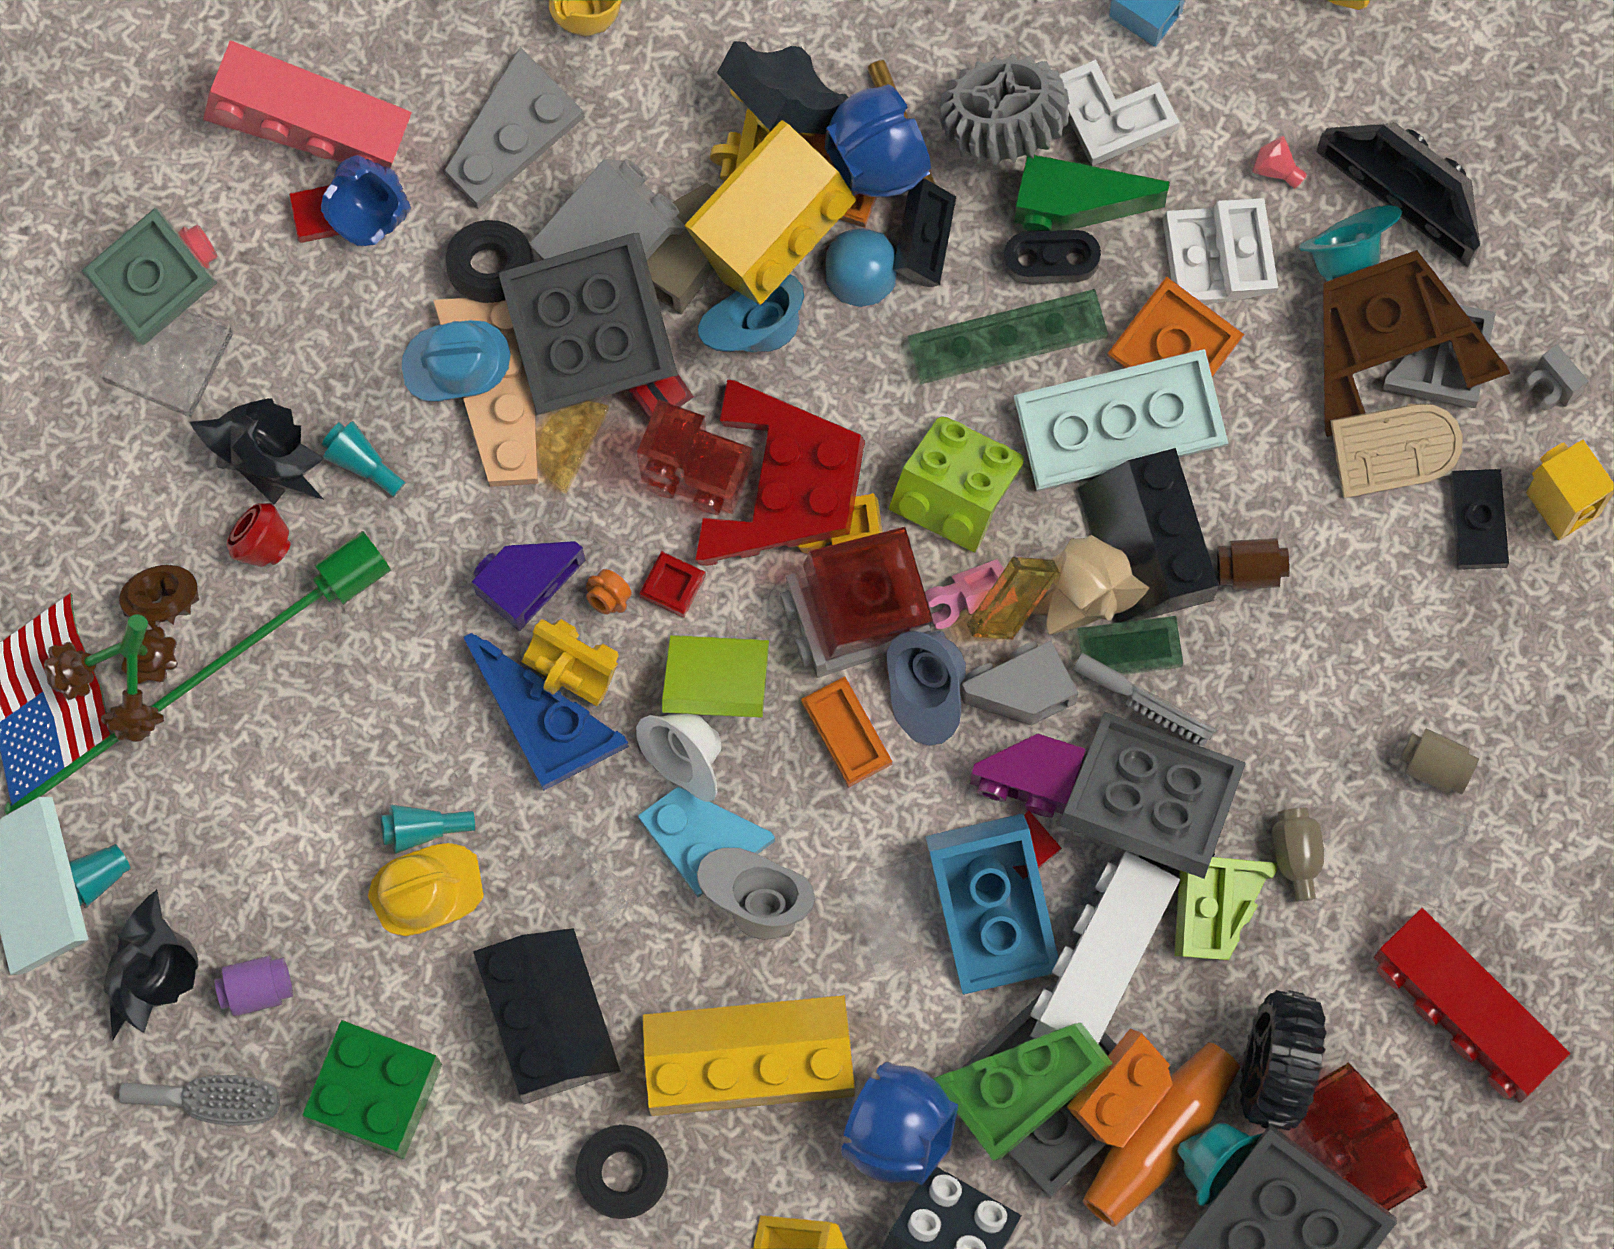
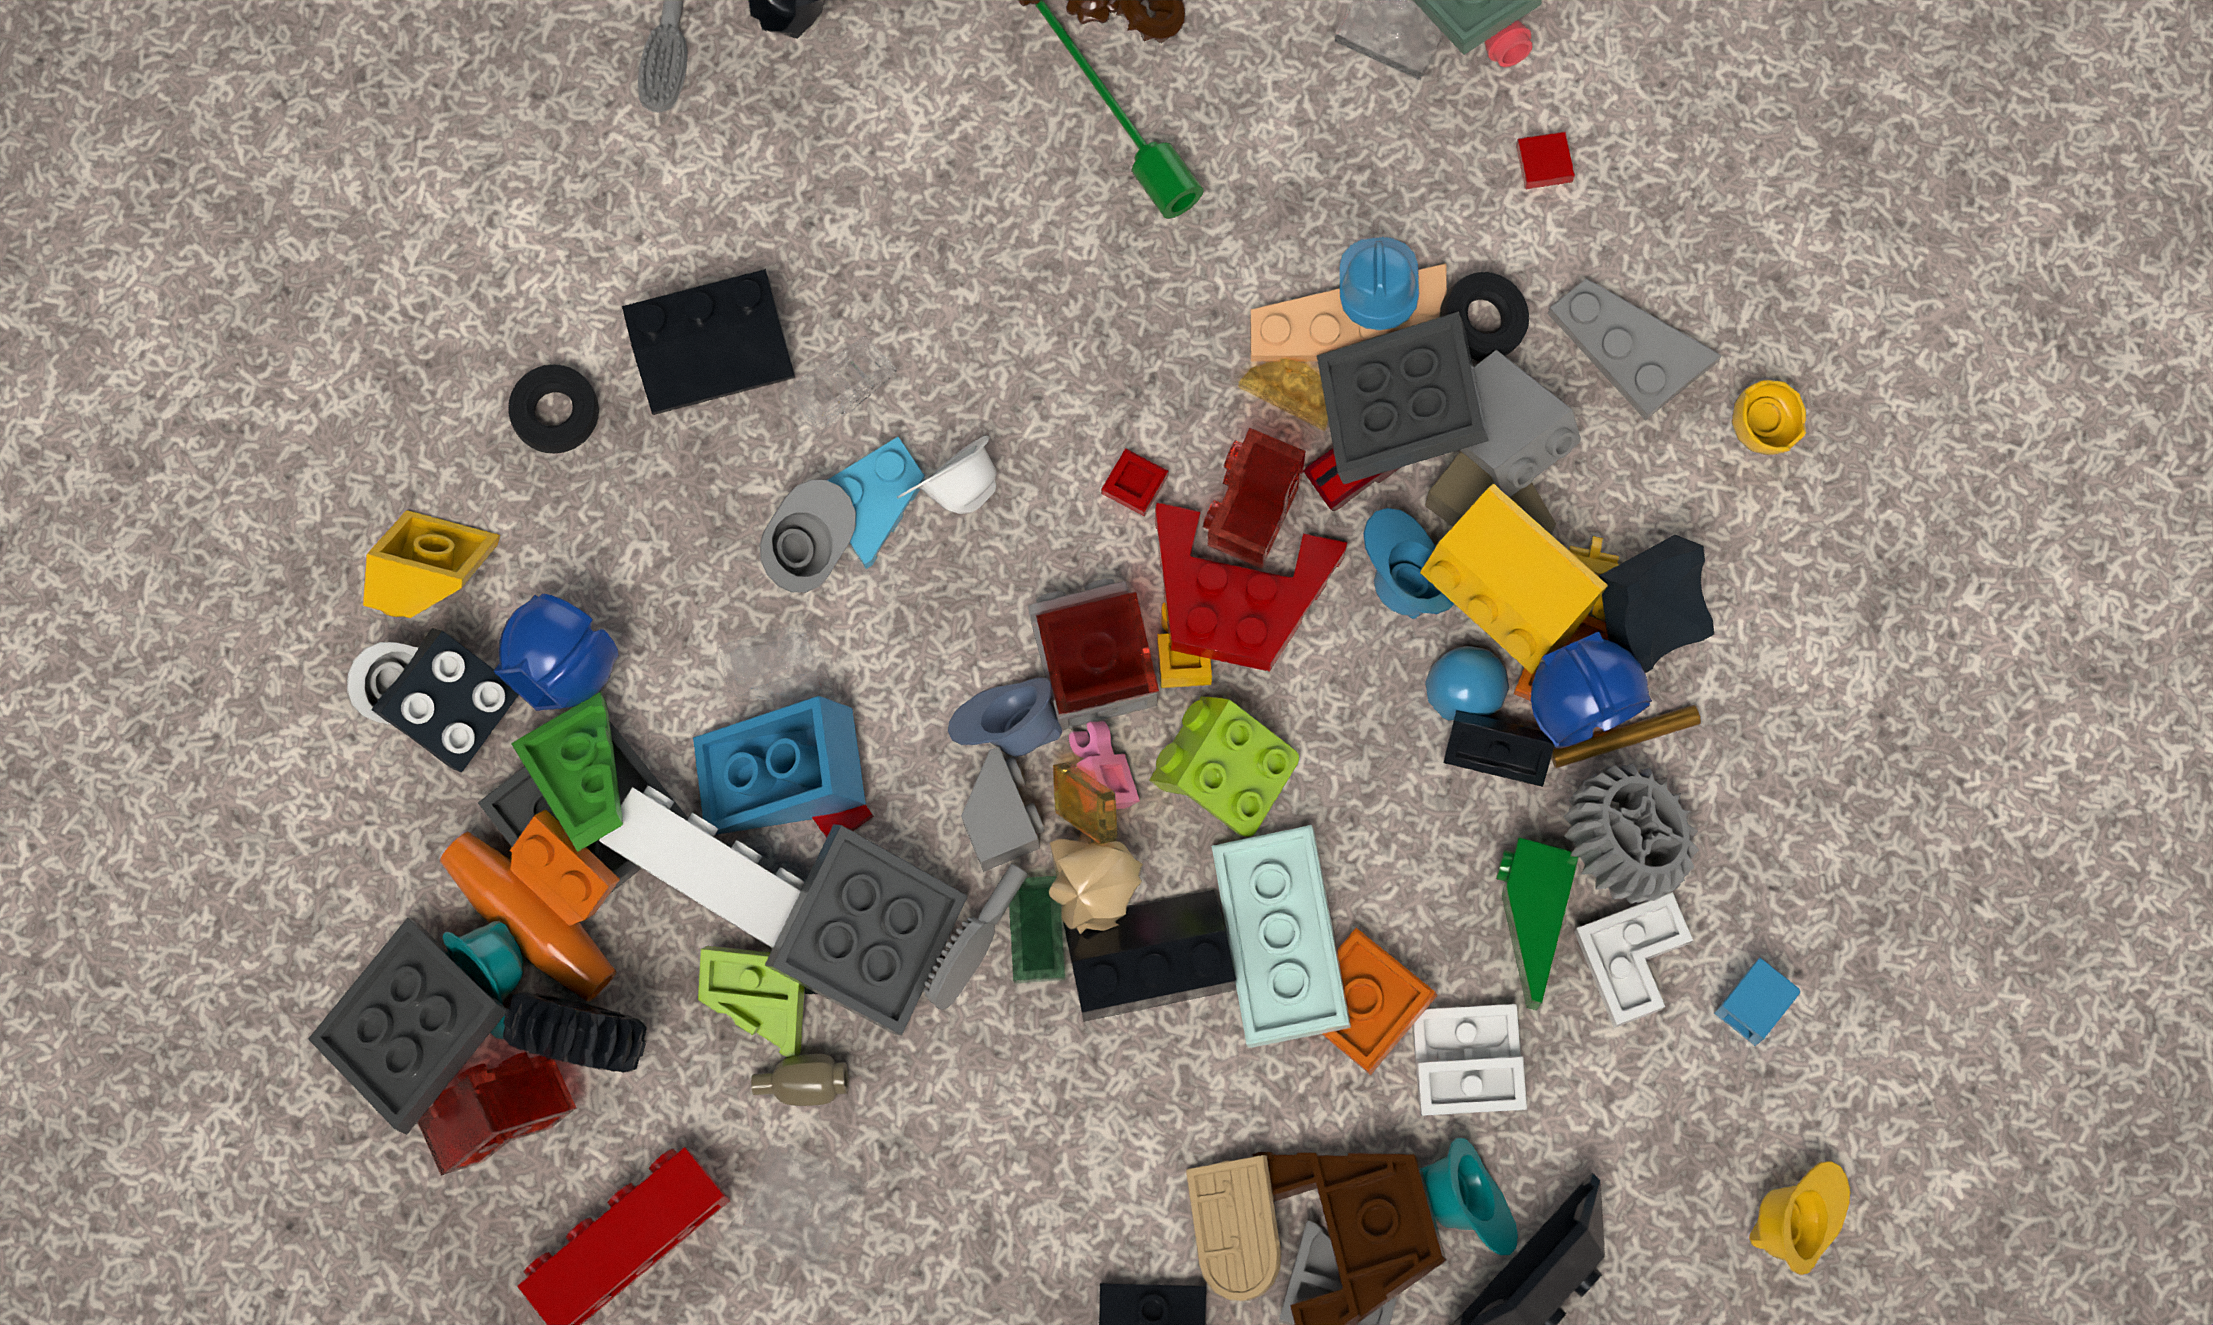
camera: 95 degrees right, 0 degrees up
black hair [189,398,325,504] -> none
coral wedge [203,40,412,168] -> none
medium lavender brick [215,955,293,1017] -> none
red cone [227,503,291,567] -> none
green brick [302,1020,442,1160] -> none
blue hair [321,155,411,246] -> none
teal cone [321,421,406,497] -> none
yellow piece [368,843,484,936] -> none
teal cone [381,804,475,854] -> none
blue wing [463,633,629,791] -> none
dark purple slope [472,541,586,632] -> none
yellow hips [521,619,619,706] -> none
orange plate [586,569,632,615] -> none
yellow slope [643,995,855,1116] -> none
lime tile [662,635,769,718] -> none
orange tile [801,676,893,788] -> none
clear green tile [908,289,1108,385] -> none
magenta slope [970,733,1086,818] -> none
black plate [1003,230,1101,284] -> none
reddish brown brick [1217,538,1290,590] -> none
coral rock [1252,135,1307,189] -> none
dark tan brick [1400,728,1479,795] -> none

